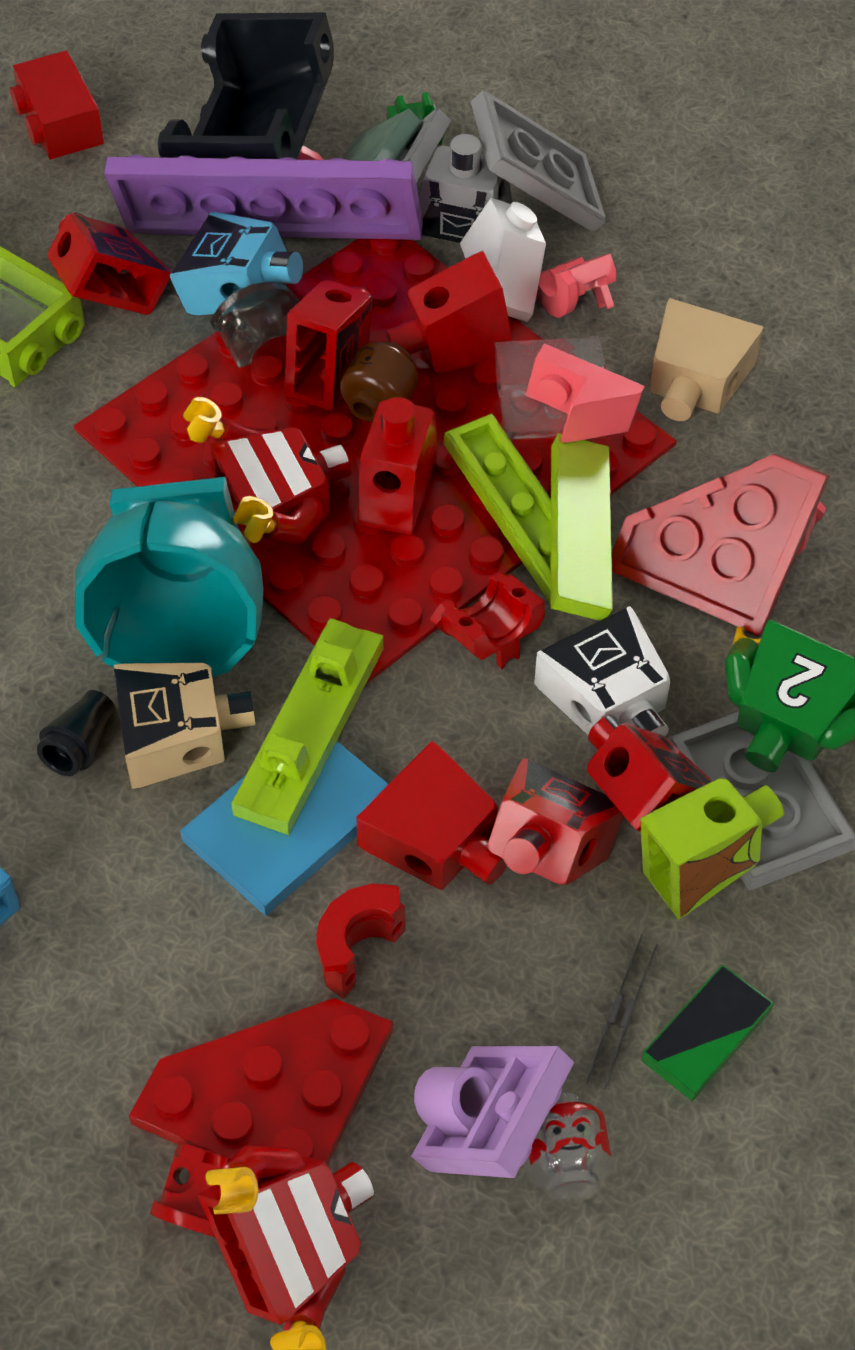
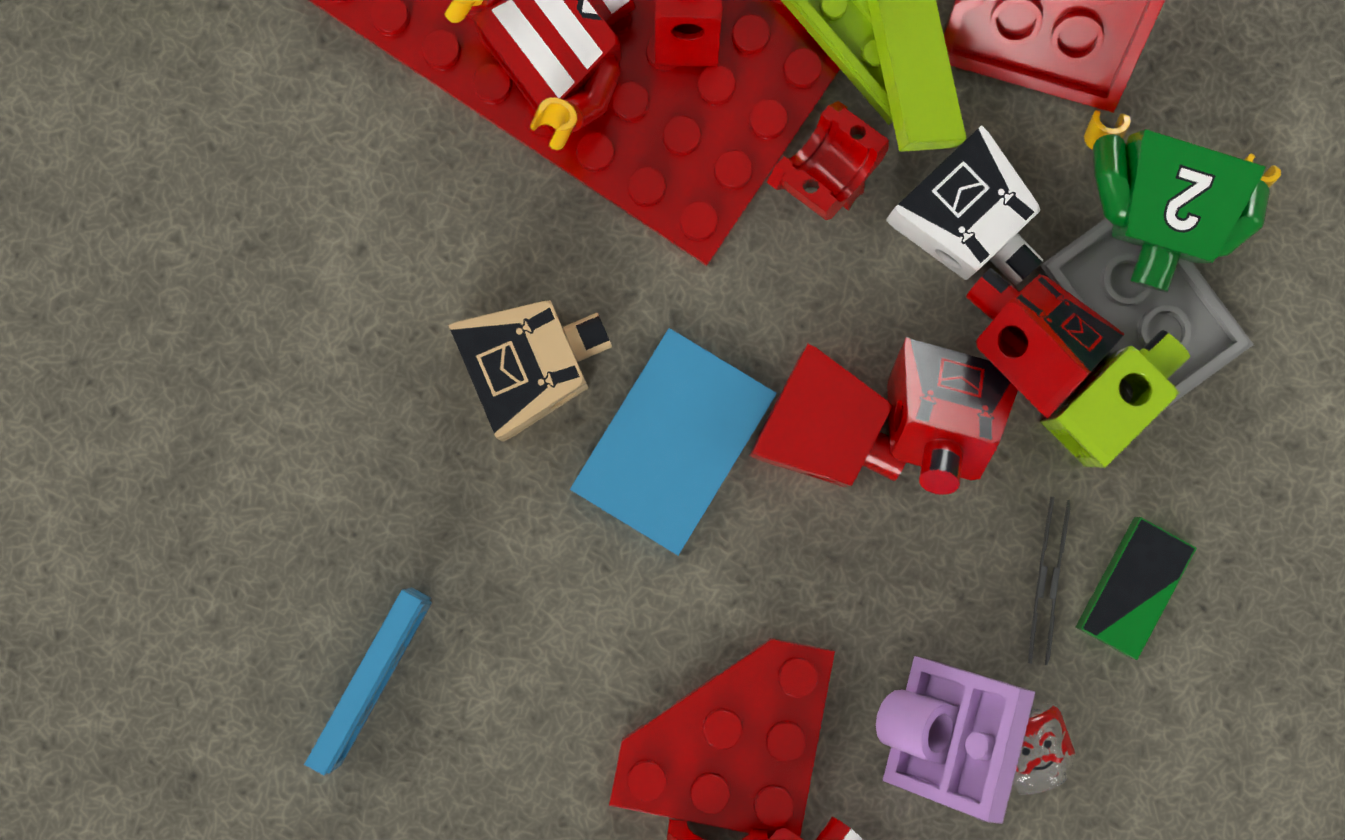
camera: 15 degrees left, 30 degrees up
black cone [37,690,116,776] -> none
teal plate [75,477,263,677] -> none
lime hinge [231,618,384,835] -> none
red piece [316,883,405,999] -> none

